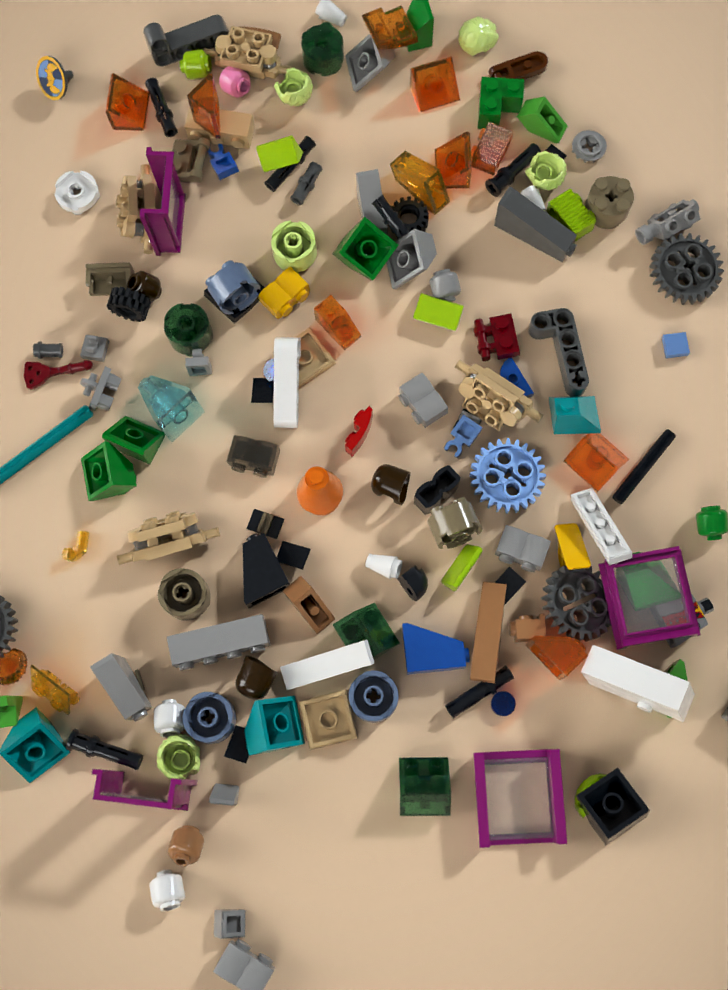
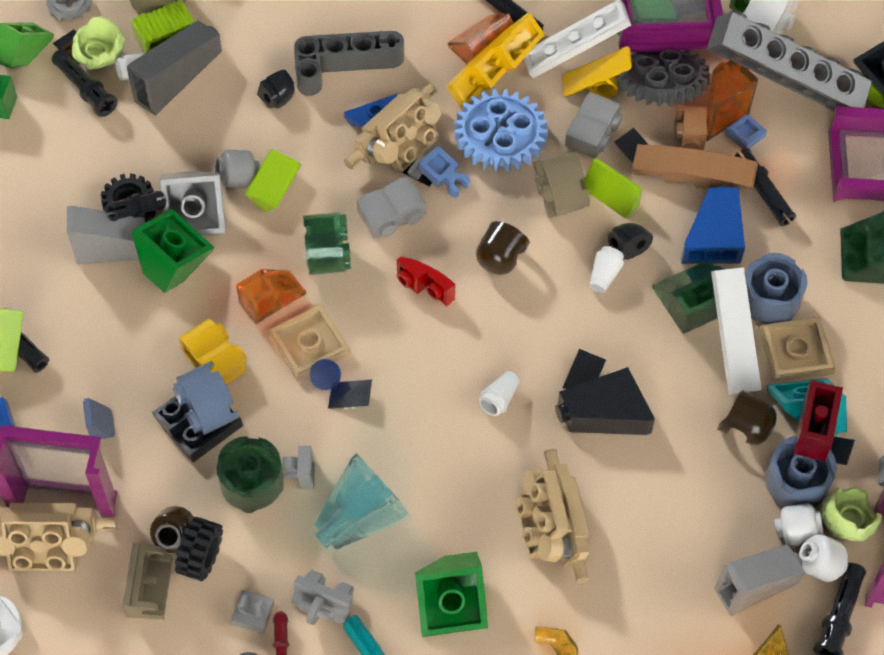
camera: 90 degrees left, 15 degrees down
green slope [102,416,165,465] -> none
dark tan brick [158,568,210,620] -> none
light grey brick [167,614,270,670] -> none
clear smoke brick [227,435,280,478] -> none
black piece [246,509,284,539] -> none
yellowish green brick [271,221,317,273] -> none
white beam [274,337,301,428] -> none
medium nougat slope [283,576,335,634] -> none
dark grey pin [290,162,322,205] -> none
orange cone [297,466,343,515] -> none
clear yellow slope [390,151,450,215] -> none
black brick [414,465,461,515] -> none
clear orange slope [435,132,472,189] -> none
clear orange brick [469,122,513,176] -> none
dark red plate [474,313,520,361] -> none
clear blue tile [490,691,516,717] -> none
teal slope [549,396,601,434] -> none
none -> sand blue slope [83,398,115,439]
none -> black piece [257,70,295,108]
none -> clear green brick [303,212,351,275]
none -> yellow slope [445,13,545,109]
none -> white cone [478,371,520,416]
none -> dark grey brick [707,11,872,110]
none -> medium blue tile [725,113,767,149]
none -> dark red brick [793,380,843,461]
none -> white head [799,534,848,582]

